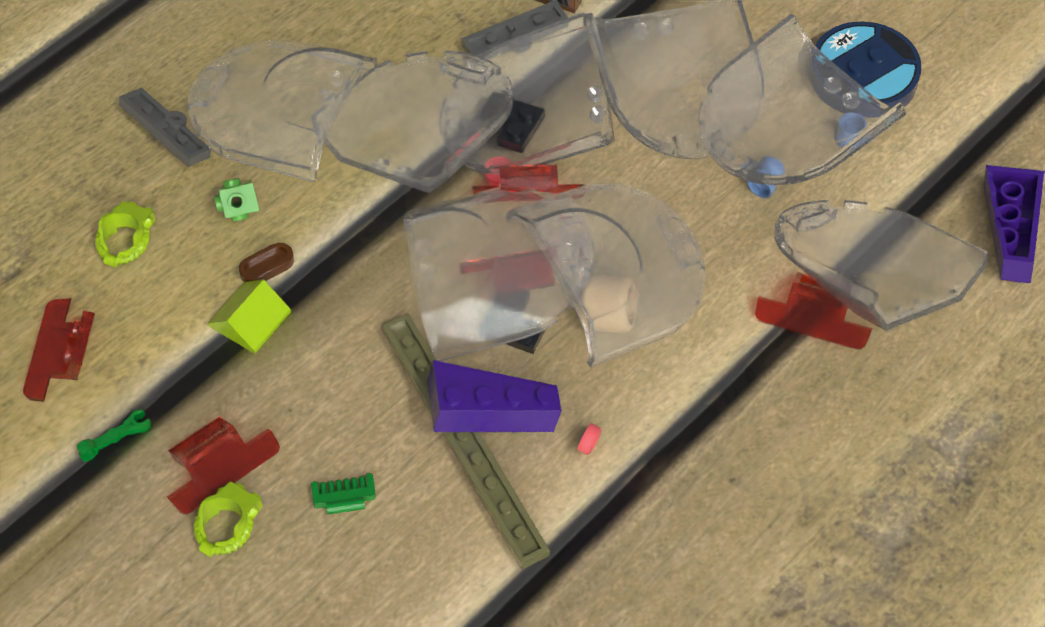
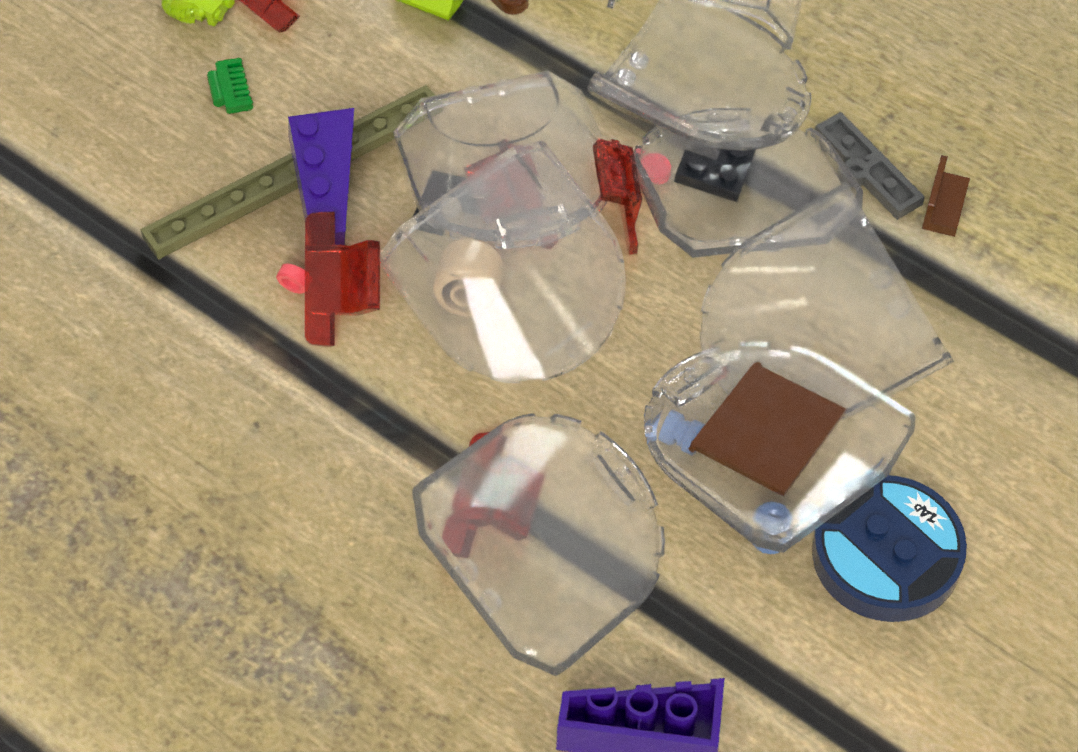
camera: 85 degrees right, 0 degrees up
none -> clear red plate [304,212,380,347]
none -> reddish brown piece [688,361,846,497]

